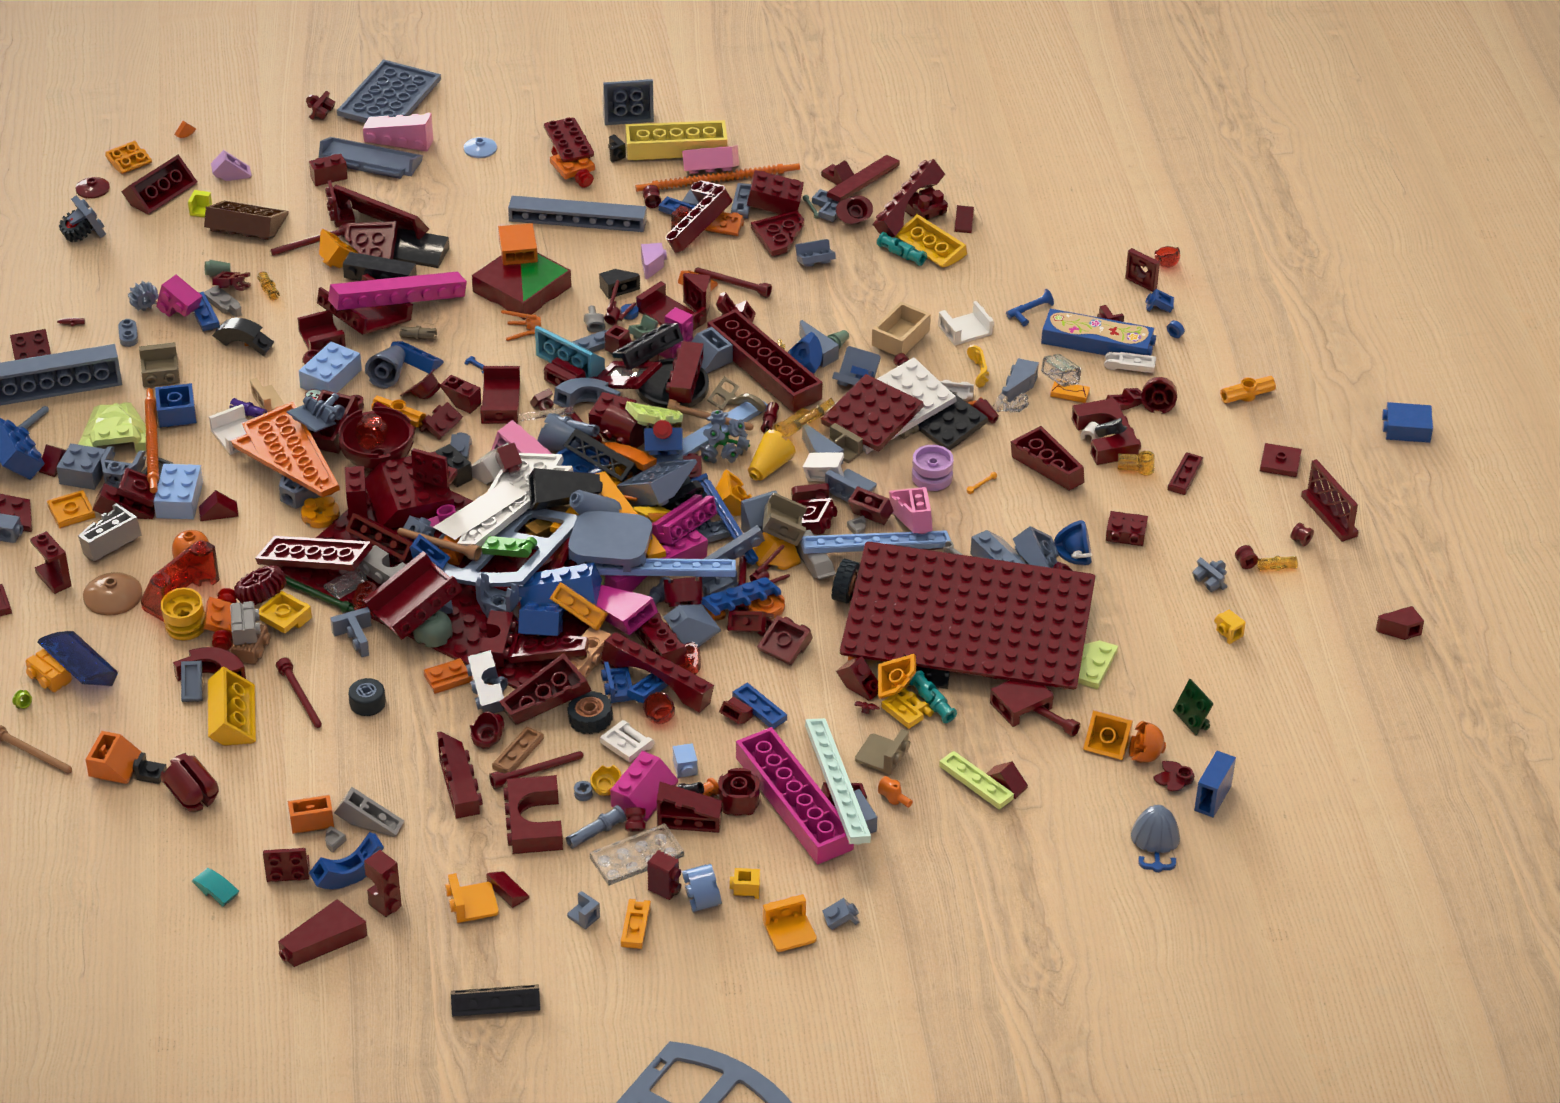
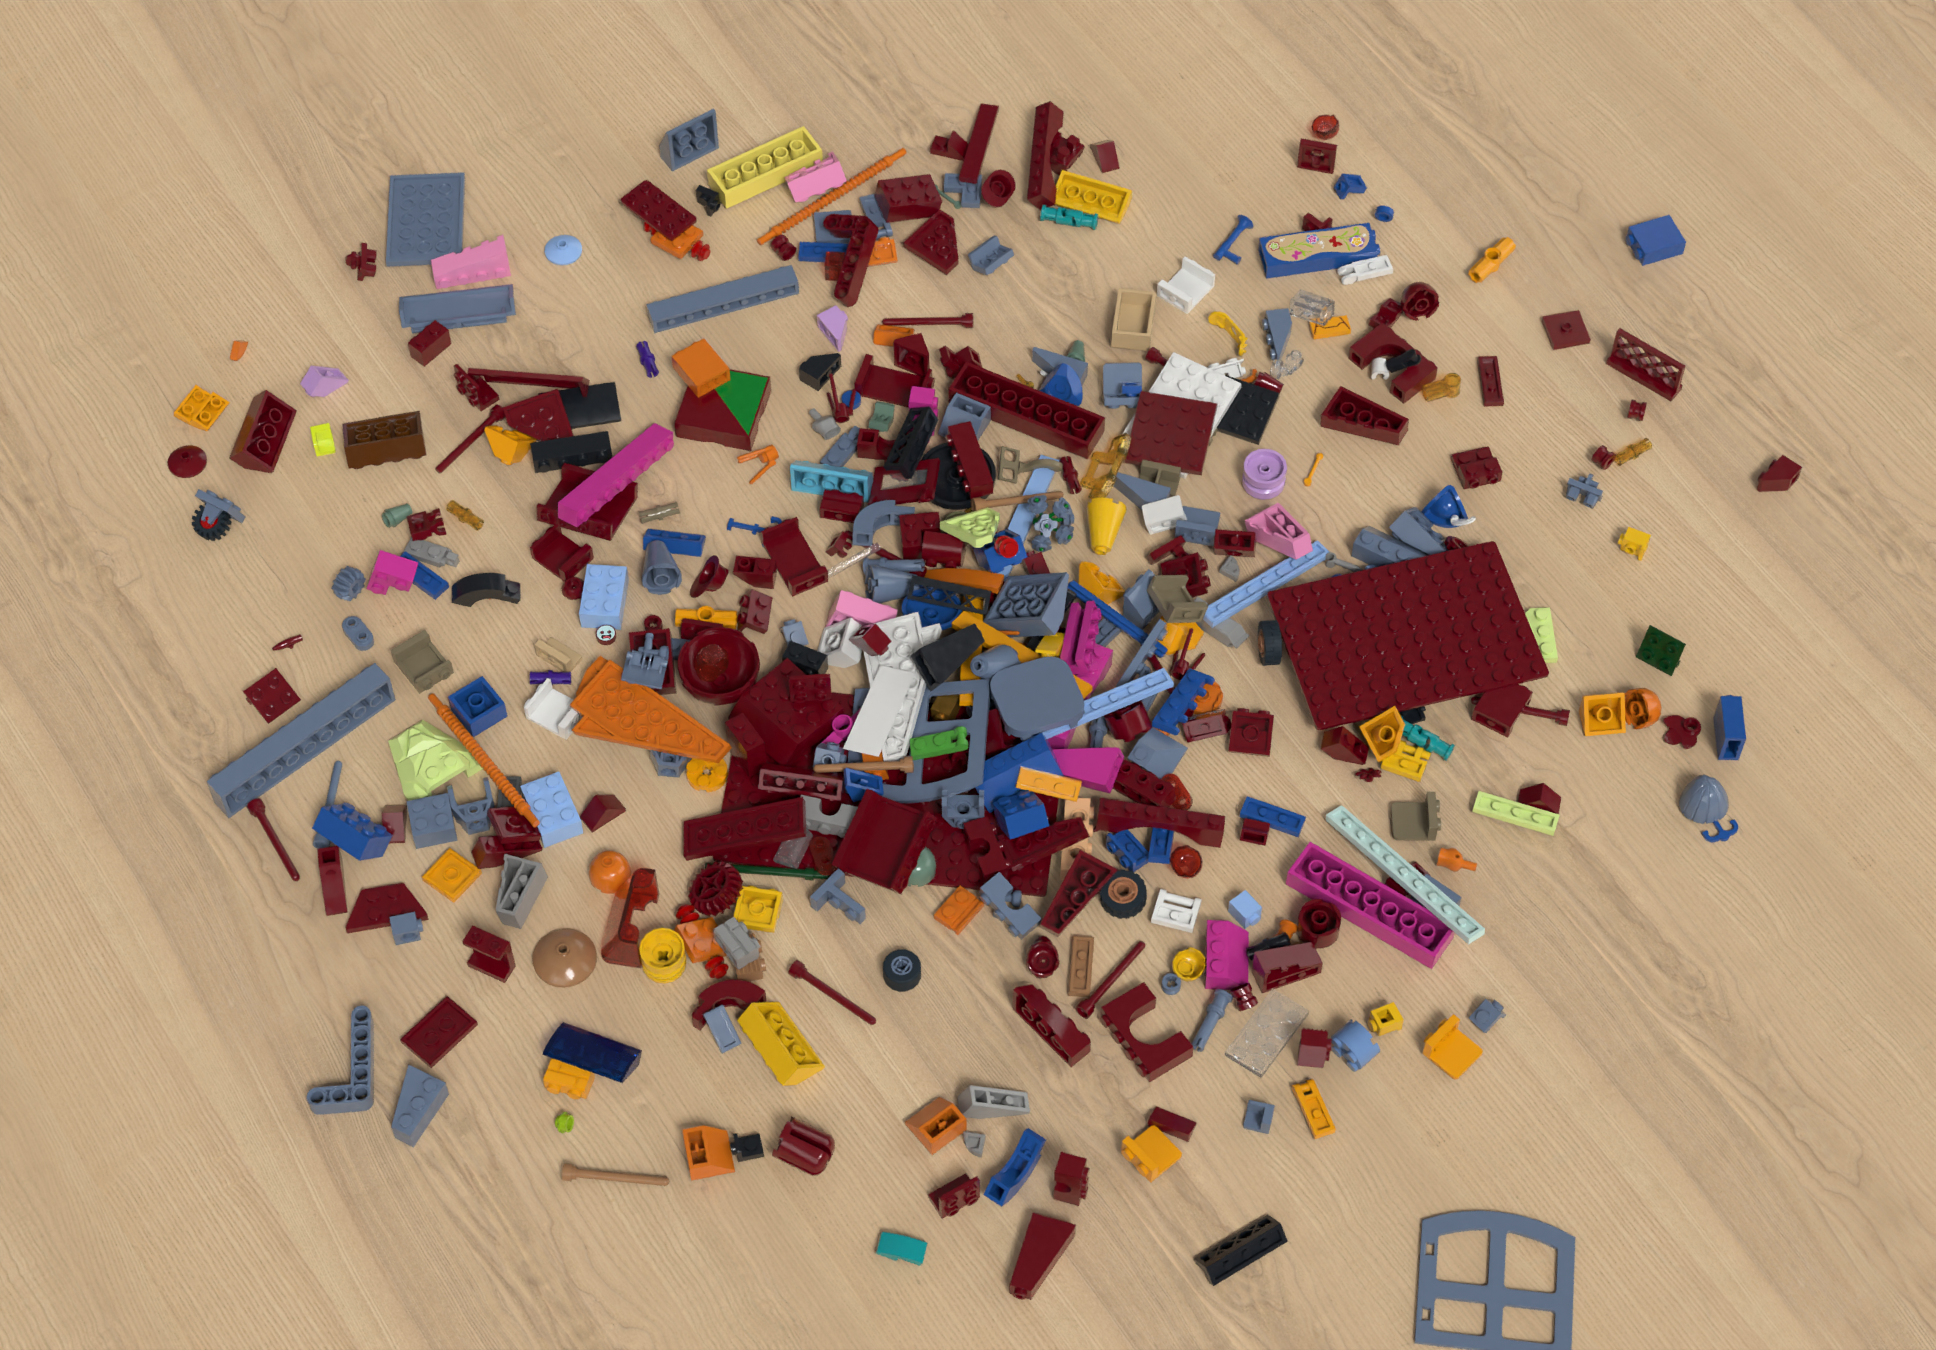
camera: 25 degrees left, 15 degrees up
none -> dark purple pin [636,341,659,378]

